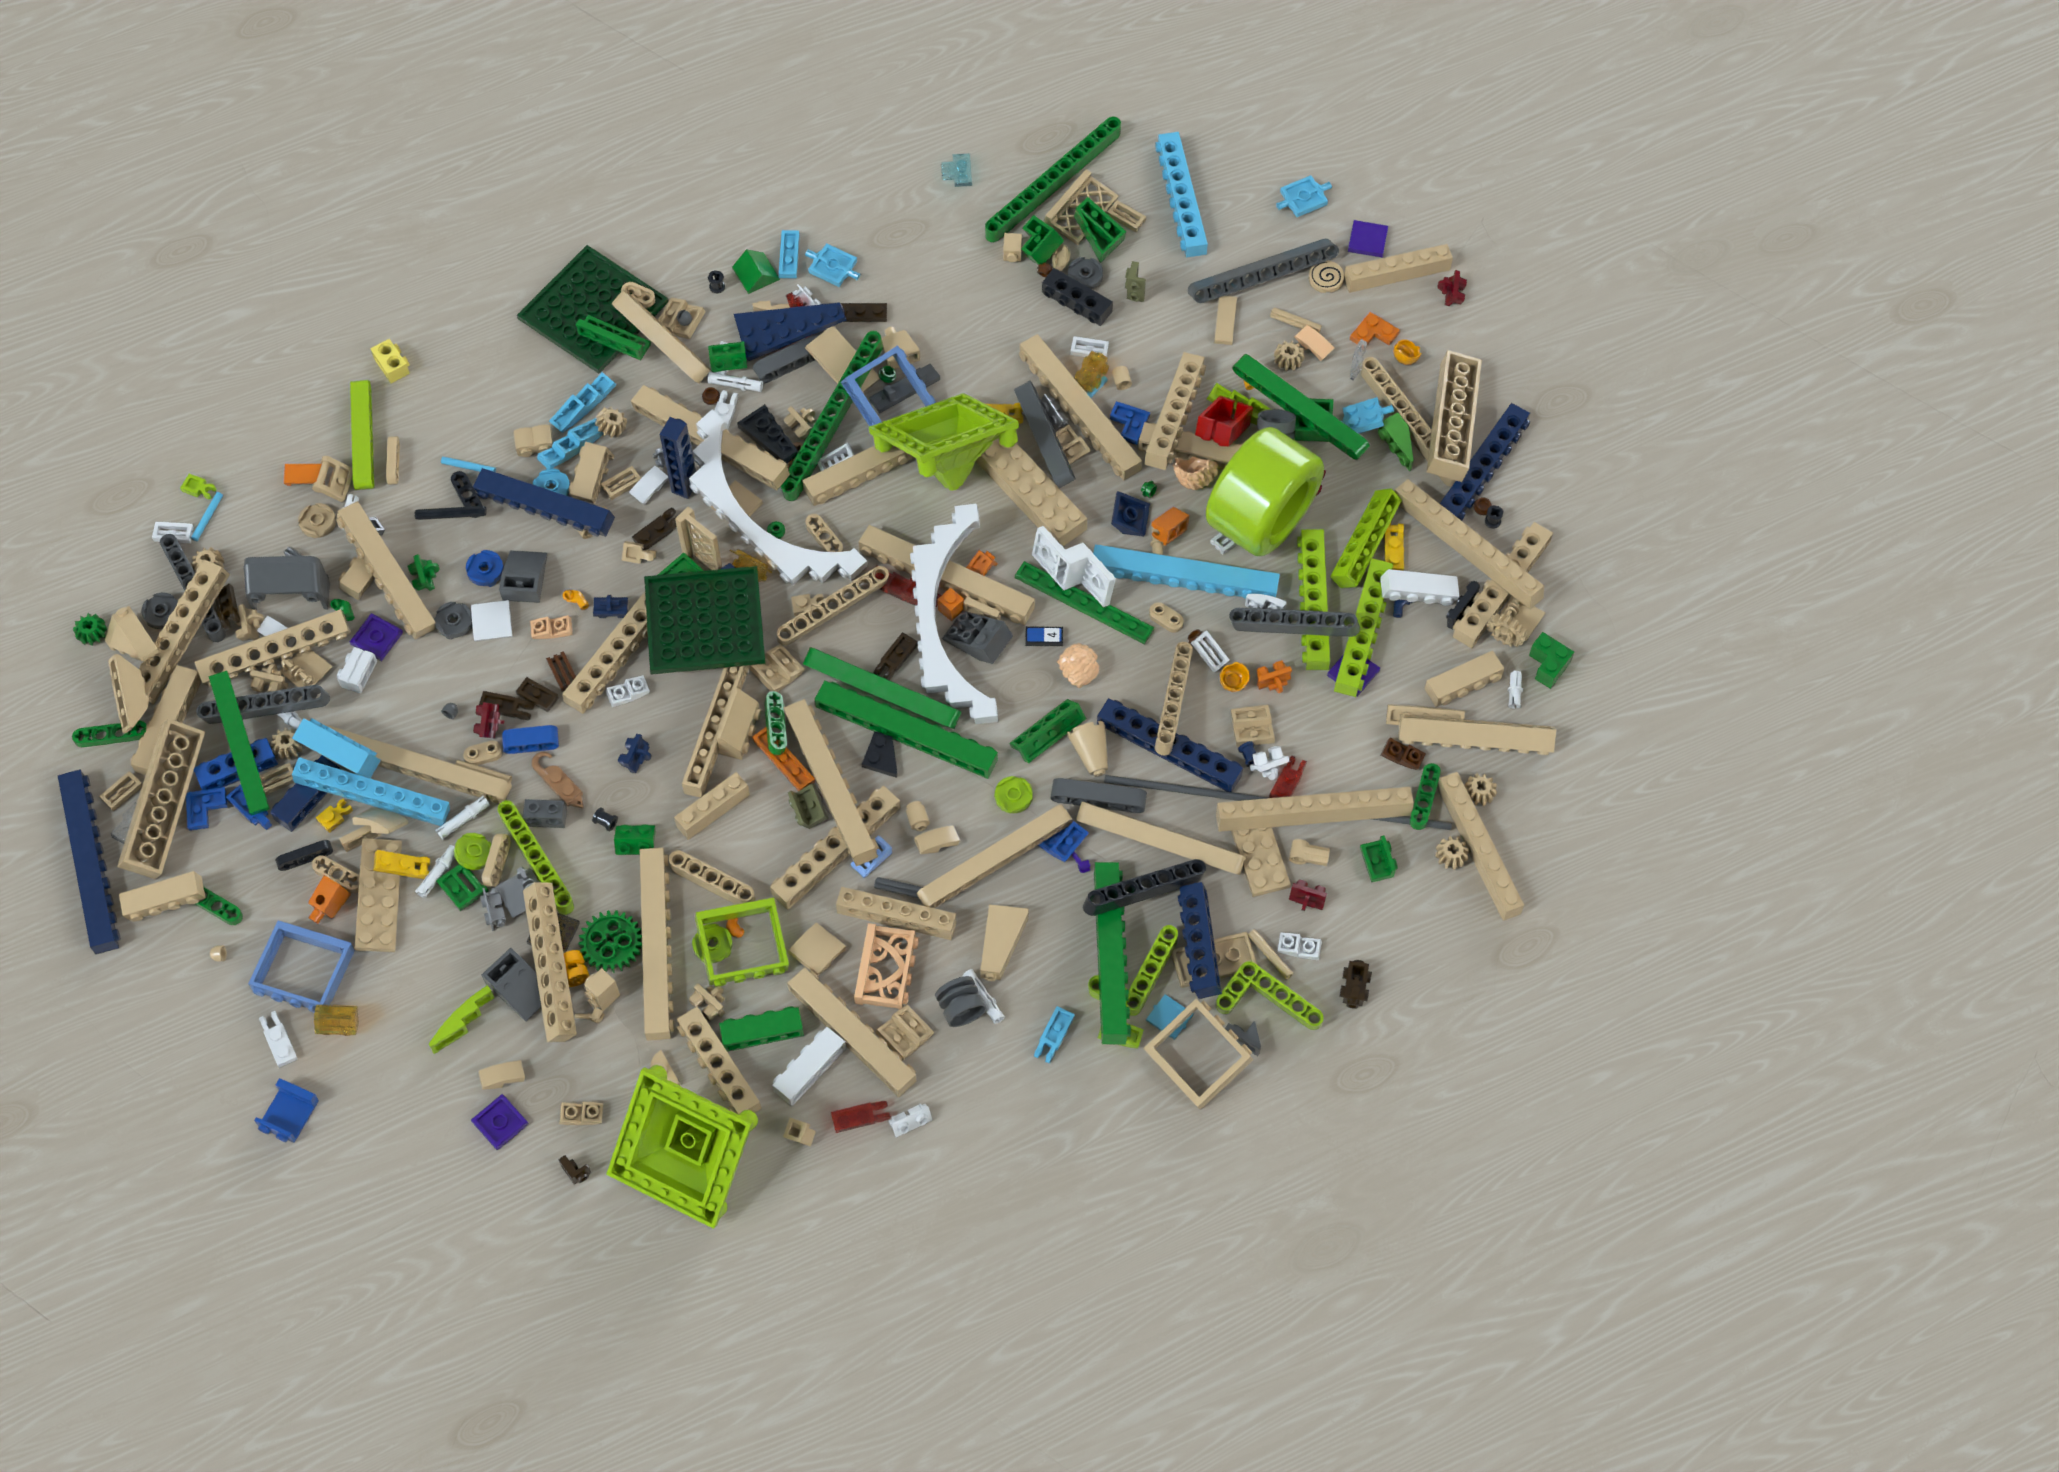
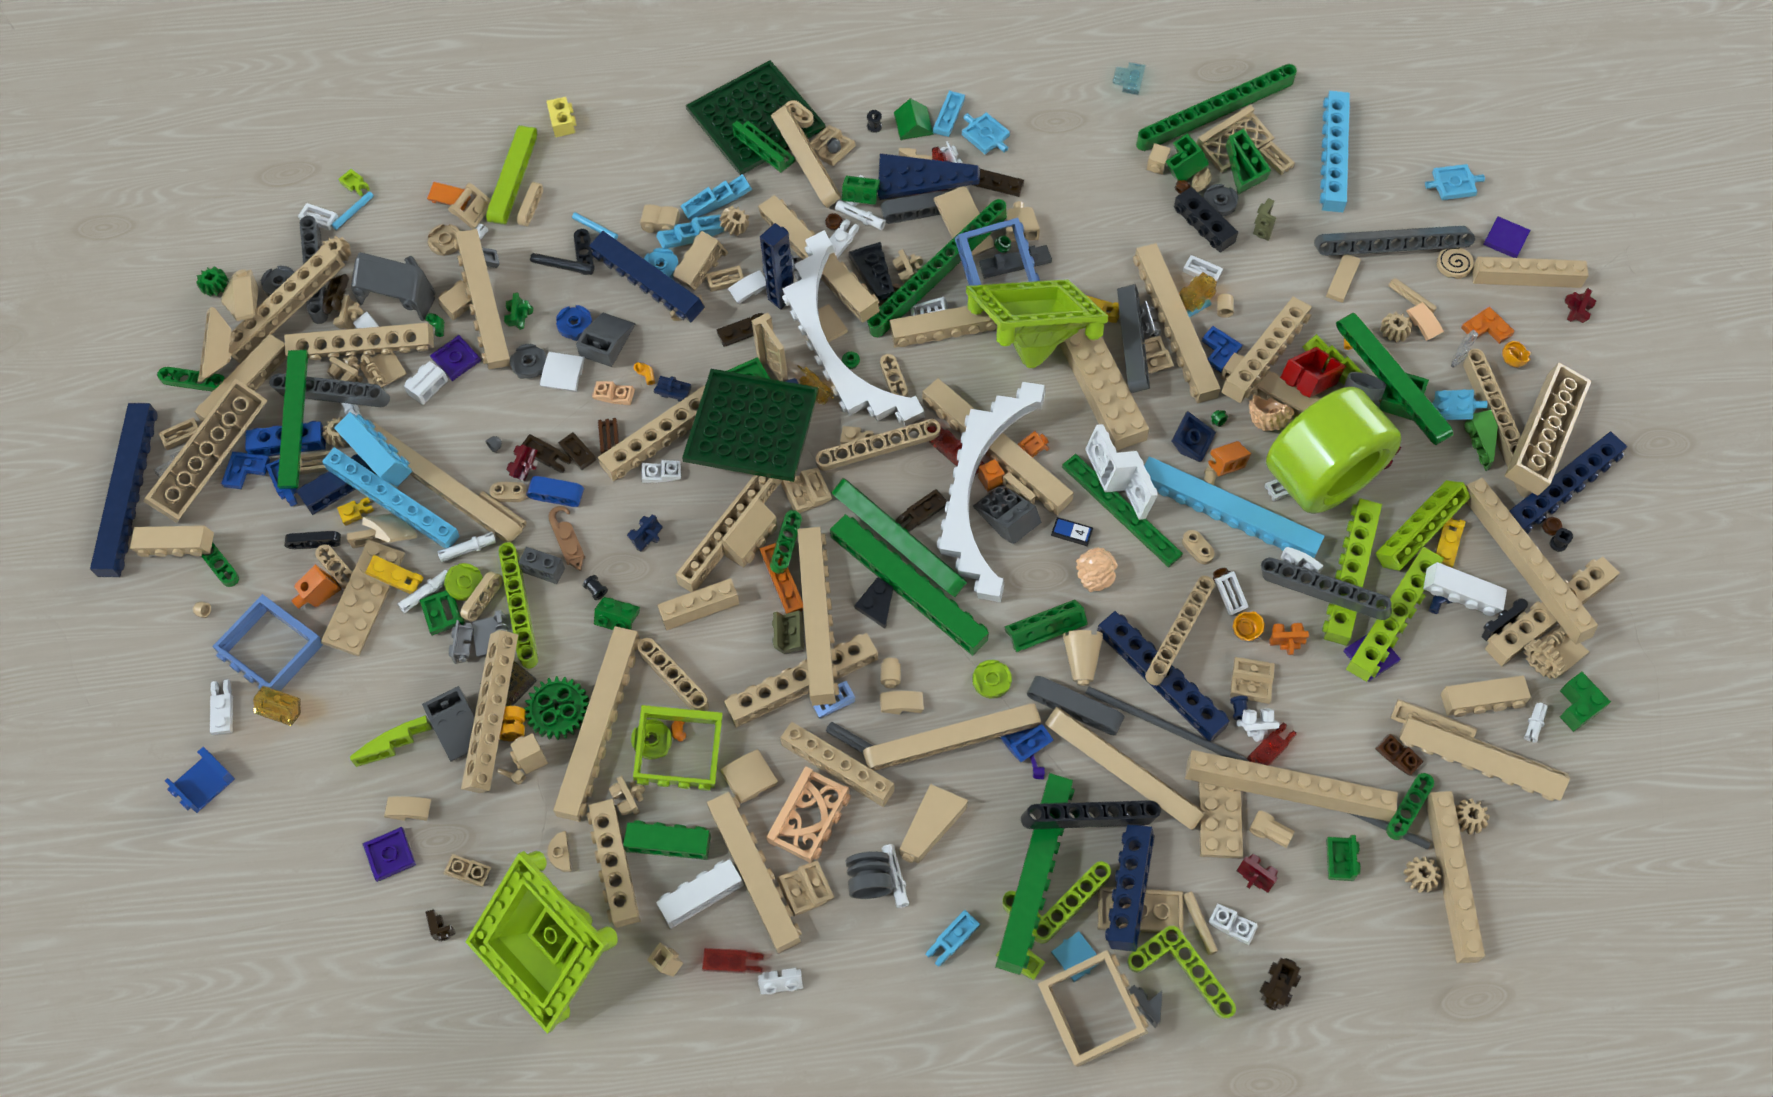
camera: 20 degrees right, 0 degrees up
tan plate [622,541,657,564] -> none

